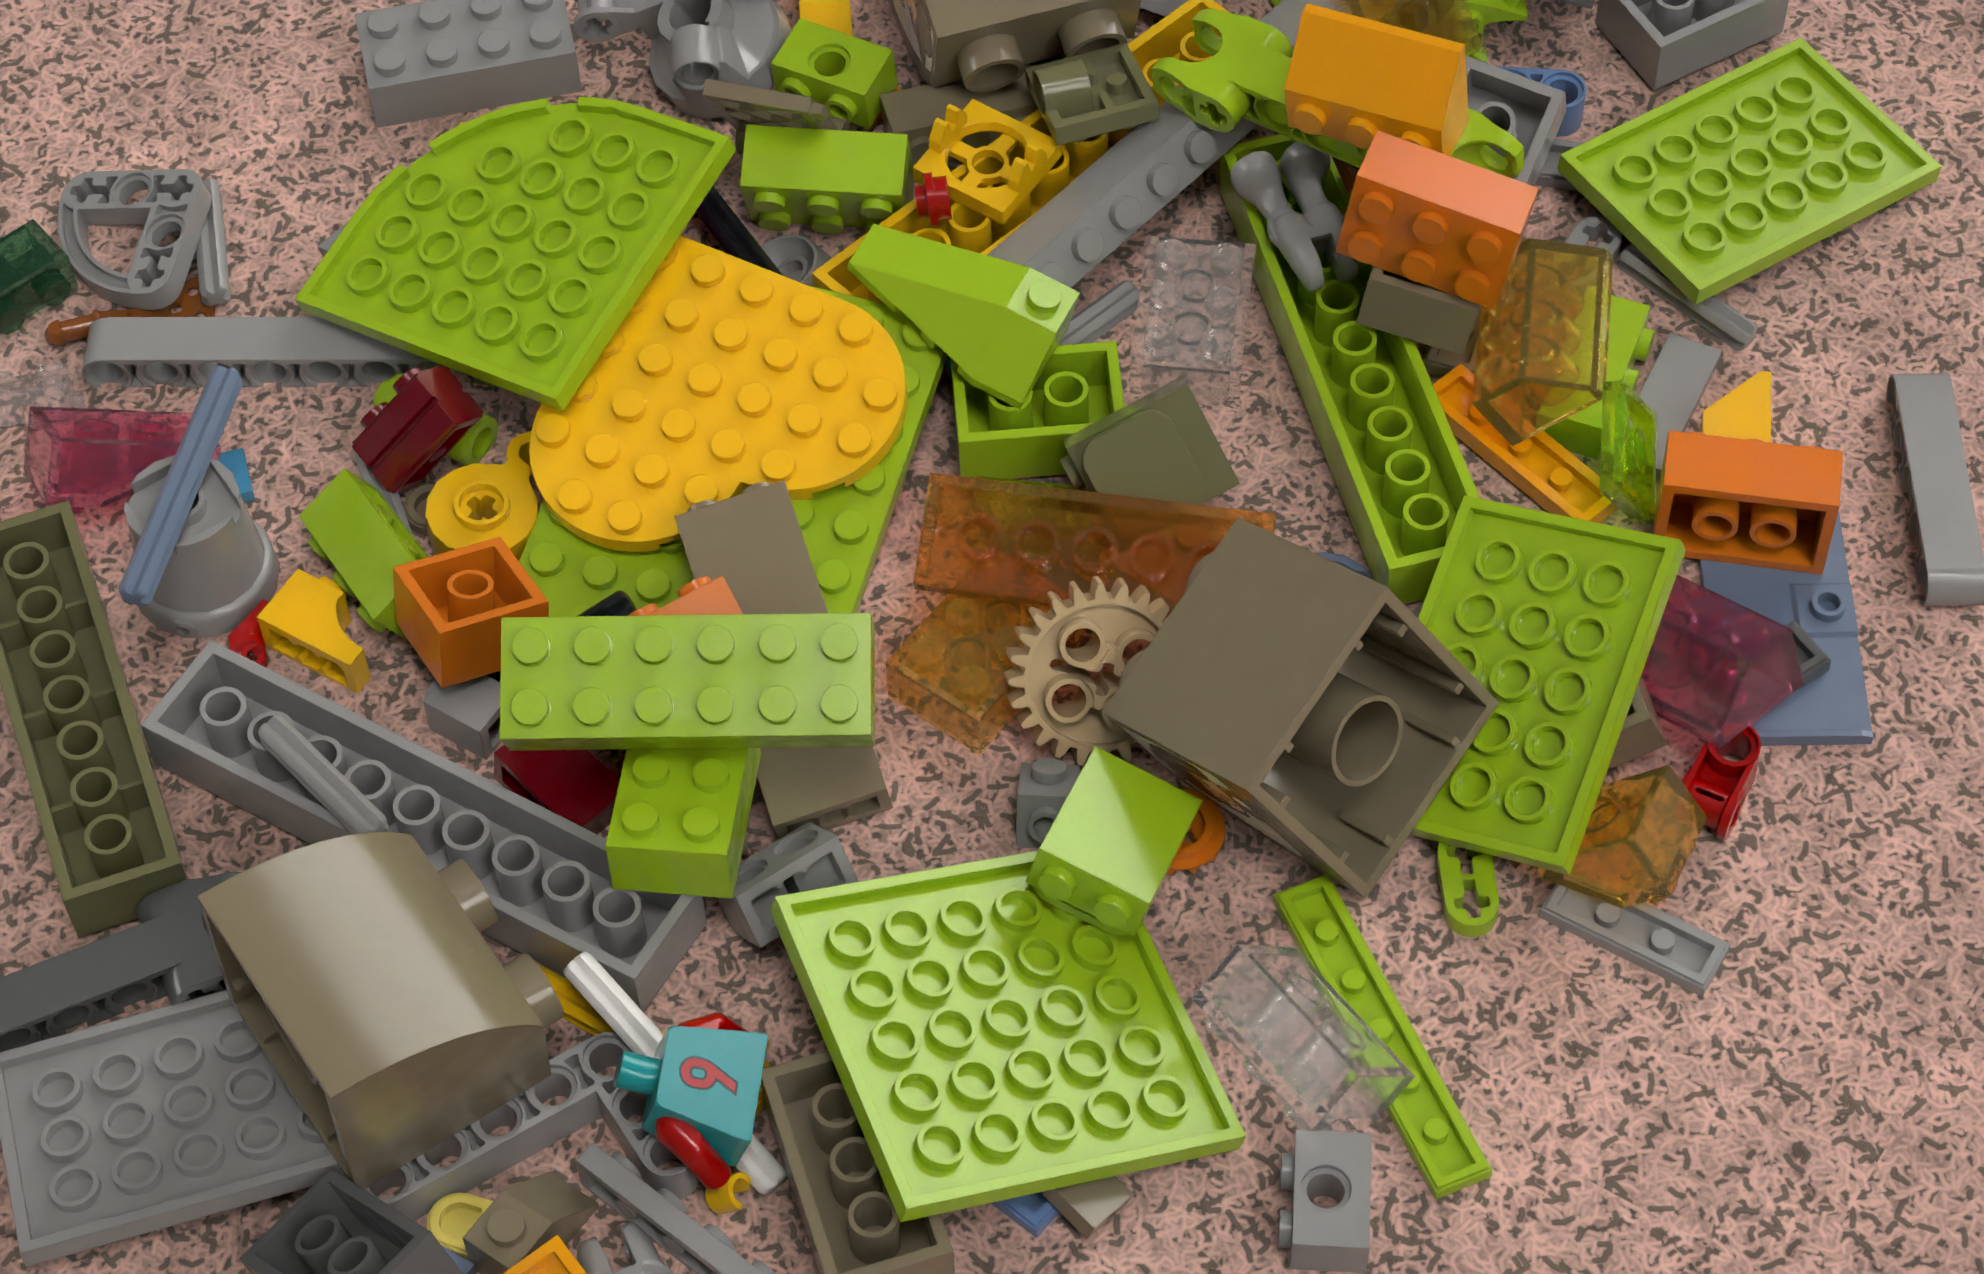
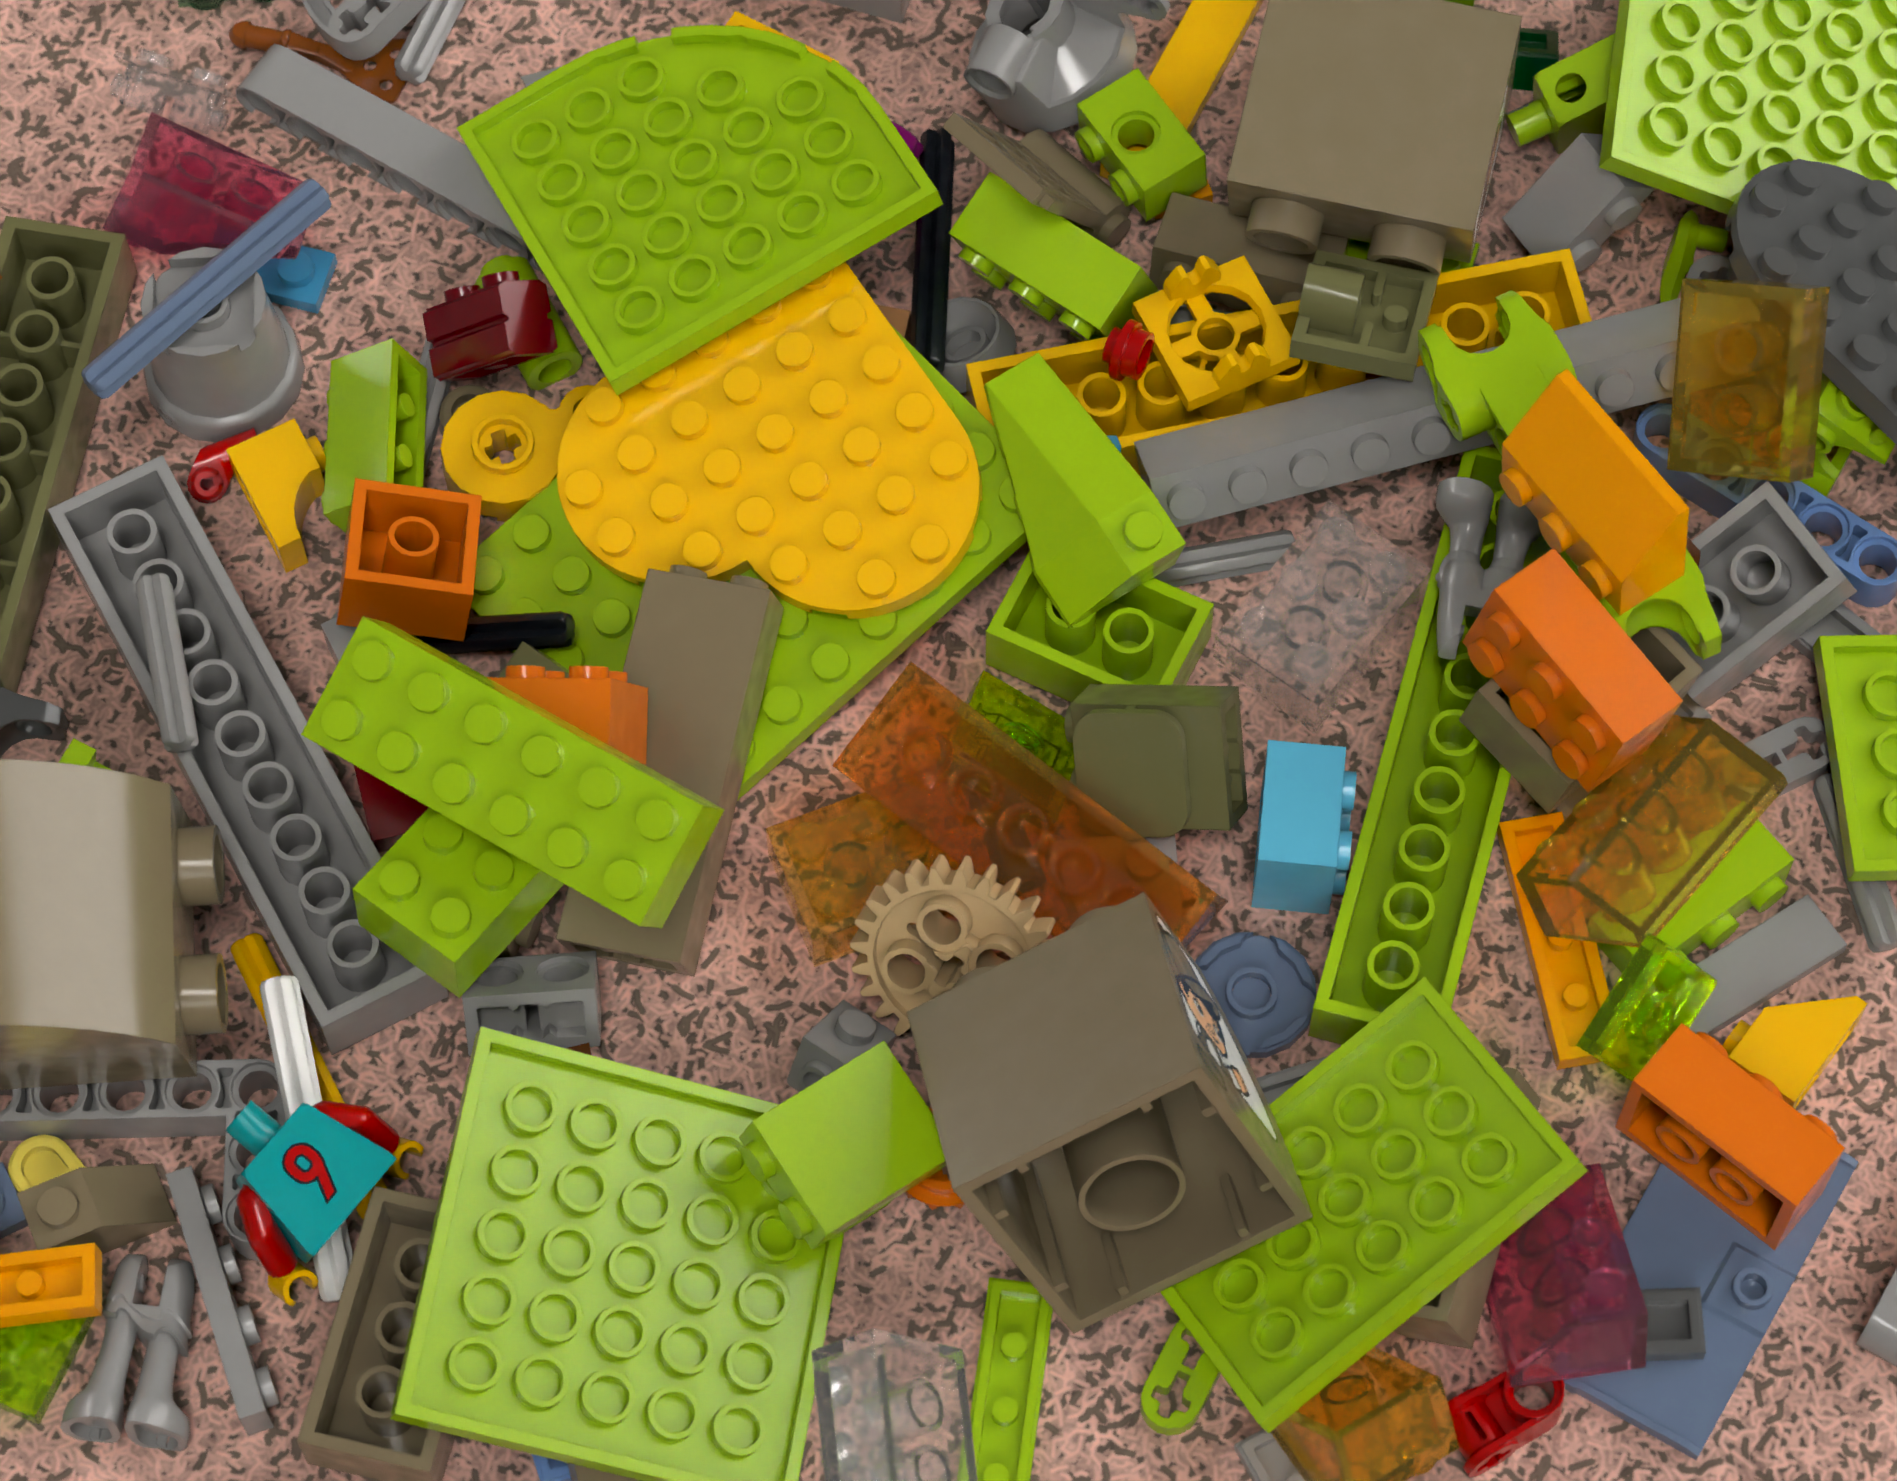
camera: 30 degrees right, 10 degrees up
none -> medium azure brick [1251,740,1357,915]

